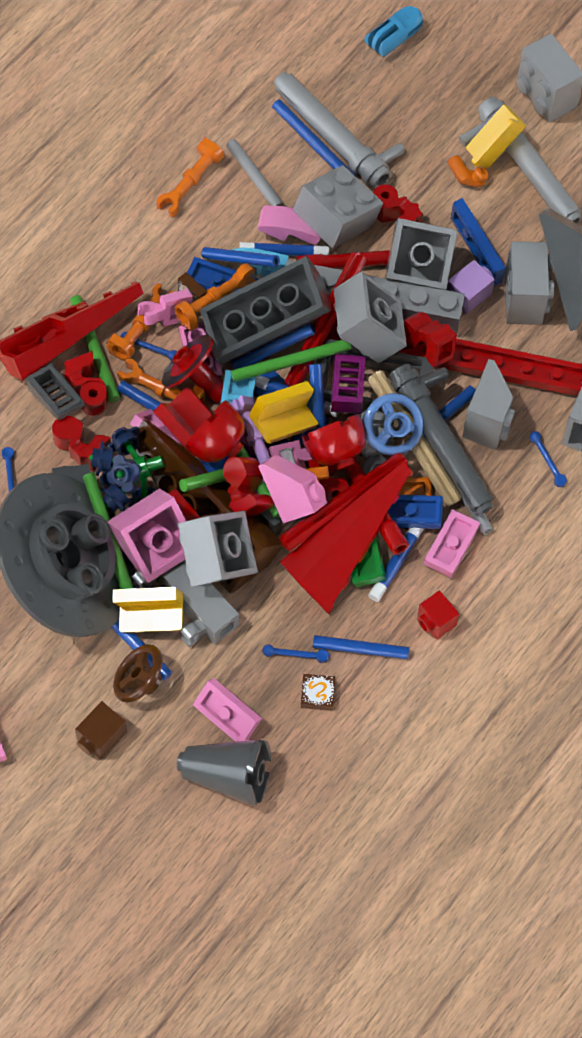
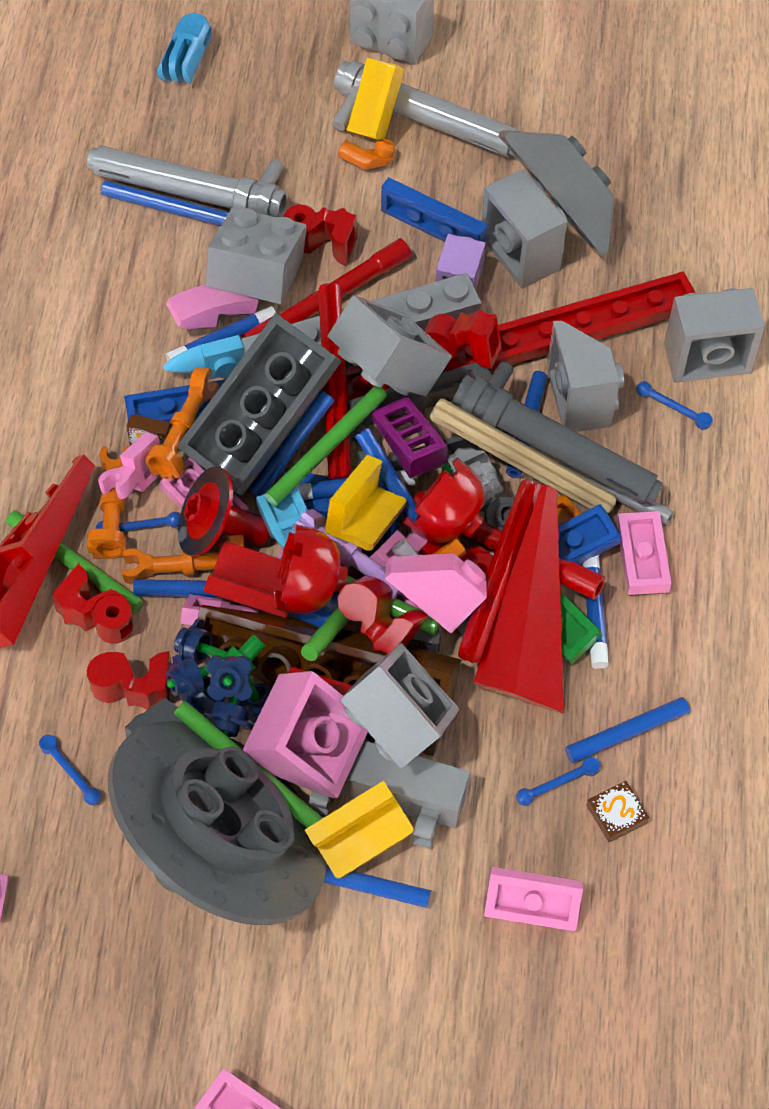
camera: 30 degrees left, 5 degrees down
dark grey slope [26,363,85,421] -> none
reddish brown brick [75,701,127,760] -> none
reddish brown piece [113,644,163,703] -> none
orange piece [156,137,225,218] -> none
dark grey cone [177,739,271,805] -> none
blue piece [201,247,280,267] -> none
light grey piece [226,139,284,206] -> none
medium blue piece [363,393,424,456] -> none
light grey brick [385,218,458,290] -> none
red plate [417,590,459,639] -> none

